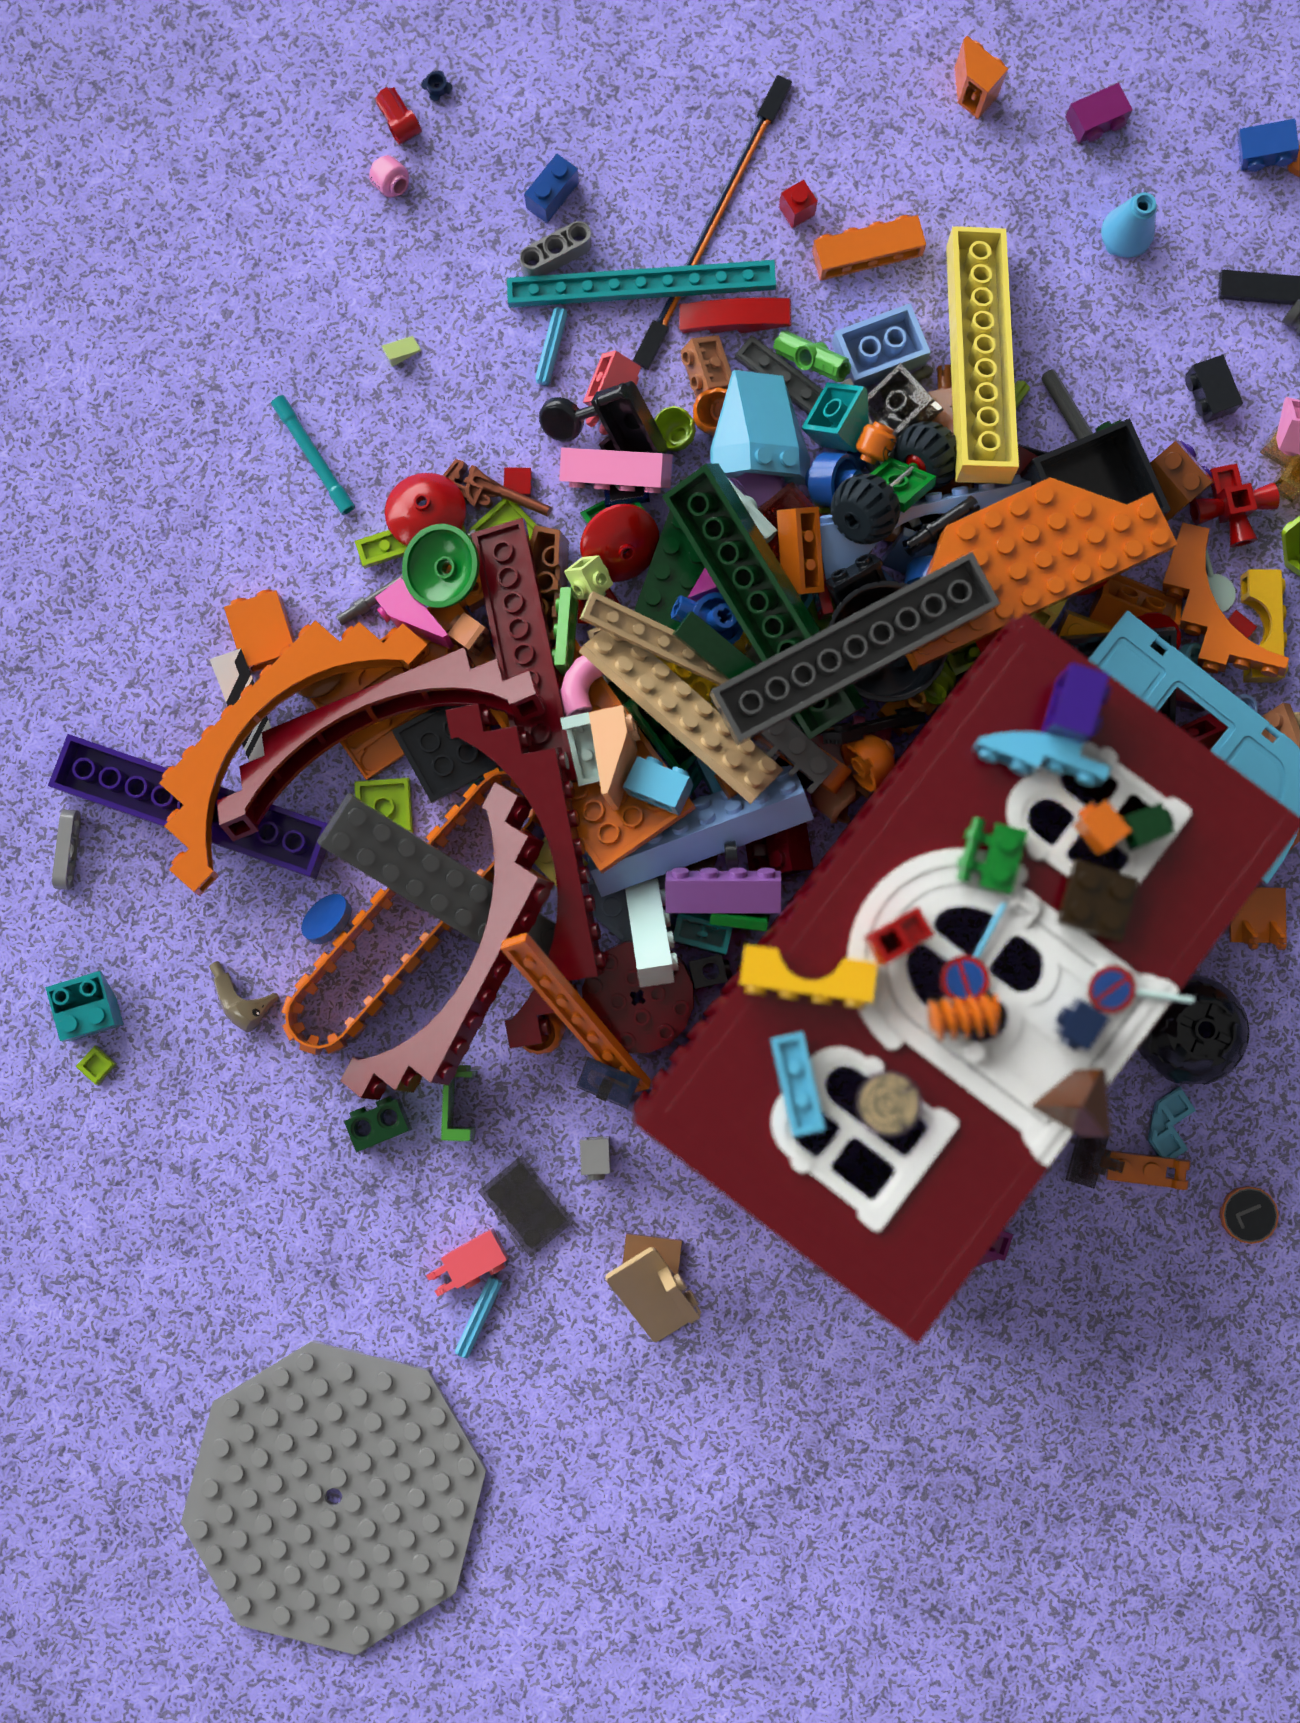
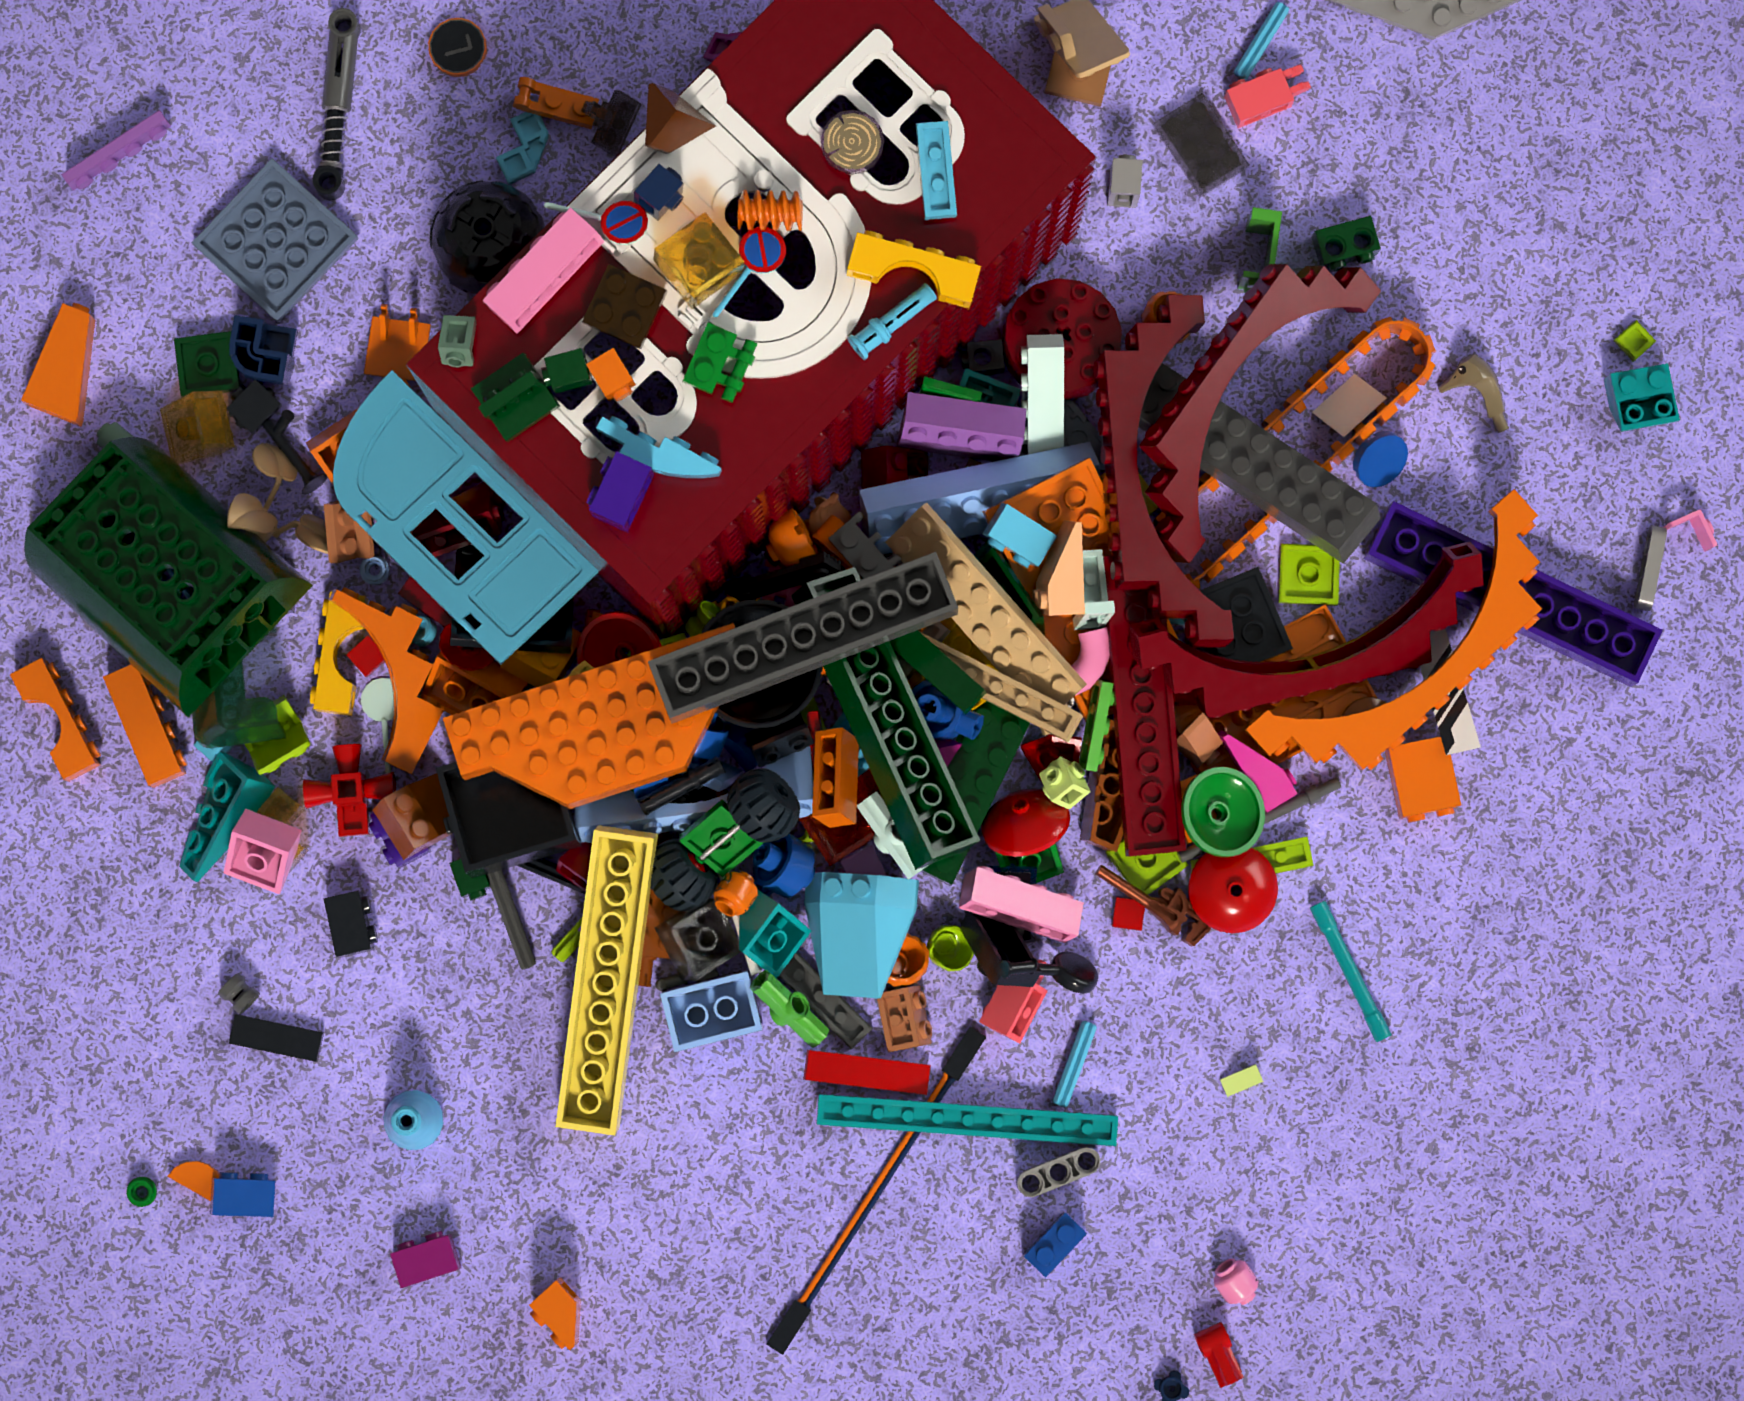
camera: 175 degrees left, 0 degrees up
orange plate [500,933,651,1093] -> none
clear smoke piece [576,1057,640,1109] -> none
black tile [724,841,739,870] -> none
red brick [779,179,818,229] -> none
orange brick [812,215,926,281] -> none
red brick [863,906,935,966] -> none
none -> sand green bracket [438,315,477,368]
none -> dark green bracket [471,353,560,442]
none -> bright pink brick [482,207,604,334]
none -> clear yellow brick [653,212,745,309]
none -> medium azure pin [847,283,937,360]
none -> white sticker [1312,374,1387,437]
none -> bright pink bracket [1664,509,1717,552]

